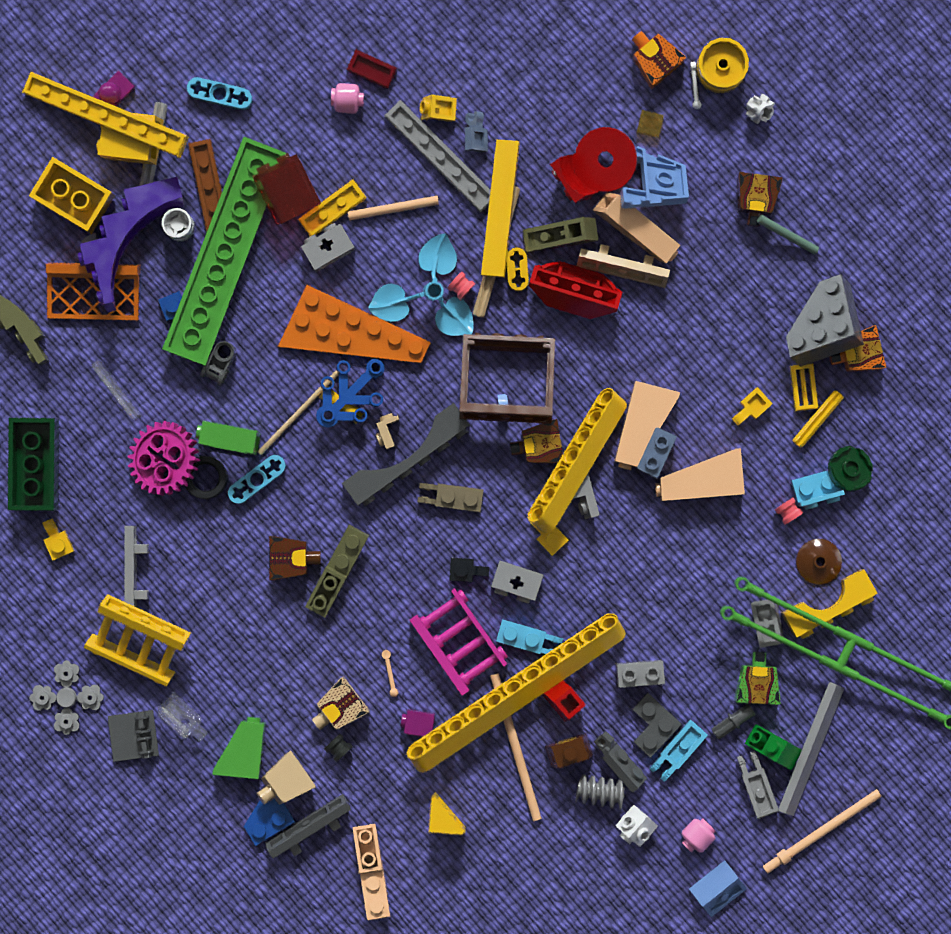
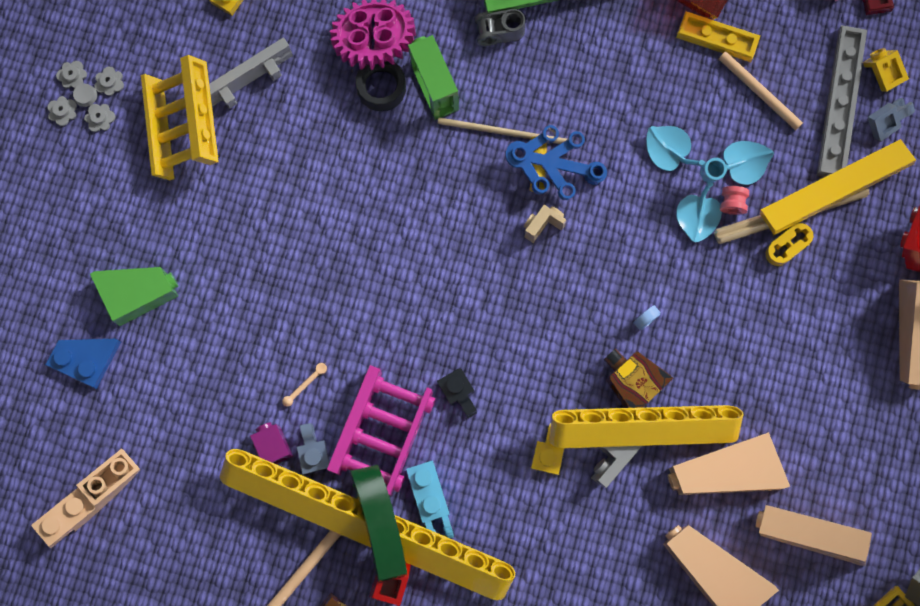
camera: 60 degrees right, 10 degrees down
dark grey hinge [108,710,159,762] -> none
clear torso [158,692,208,742] -> none
medium azure beam [228,455,286,504] -> none
tan torso [257,751,316,805] -> none
dark grey hinge [265,794,351,858] -> none
torso [269,536,321,580] -> none
orange wing [278,285,431,363] -> none
light grey brick [301,223,355,272] -> none
olive slope [305,524,369,617] -> none
torso [312,676,370,730] -> none
pearl dark grey wheel [324,733,353,762] -> none
dark grey arch [342,403,470,507] -> none
dark tan hinge [417,483,484,512] -> none
yellow slope [429,792,465,835] -> none
reddish brown window [459,332,555,424] -> none
light grey brick [491,560,543,604] -> none
olive slope [523,217,599,252] -> none
red wedge [529,261,622,319] -> none
tan hinge [577,244,670,288] -> none
sand blue bracket [637,427,677,479] -> none
yellow plate [732,387,773,426] -> none
none -> sand blue plate [297,423,330,475]
none -> dark green slope [350,465,407,582]
none -> light nougat slope [756,505,872,566]

